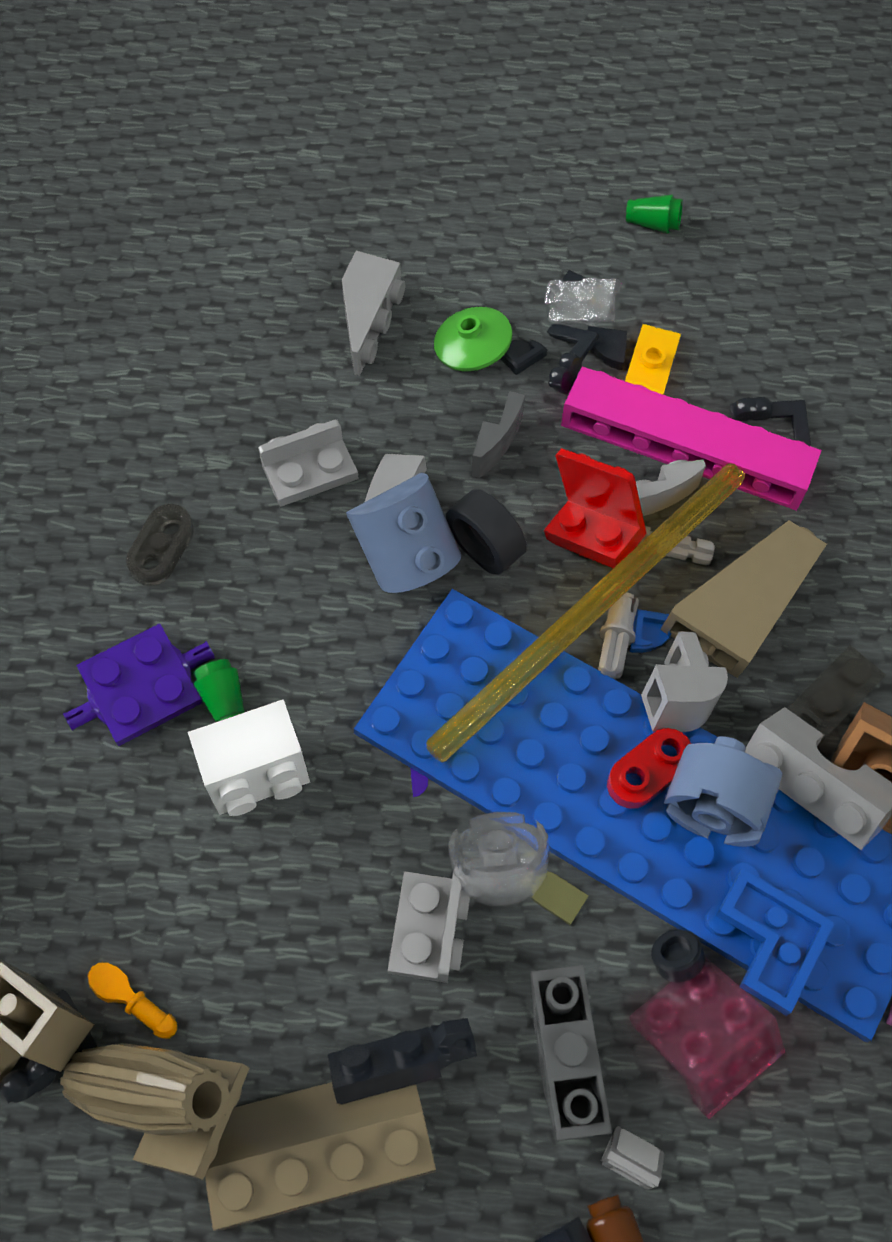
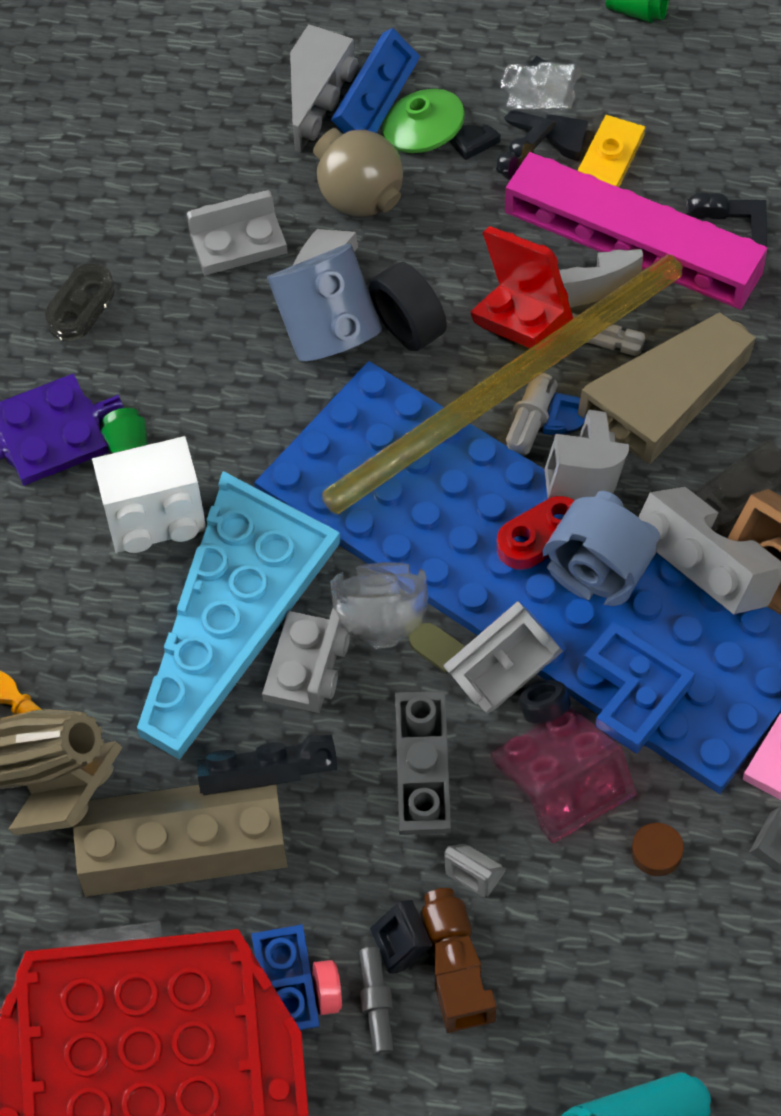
camera: 10 degrees right, 5 degrees down
dark grey slope [472,391,525,478] -> none
none -> medium azure wing [137,471,340,760]
none -> dark tan brick [313,128,403,217]
none -> blue plate [331,28,421,134]
none -> light grey hinge [443,601,563,714]
none -> reddish brown tile [631,823,684,876]

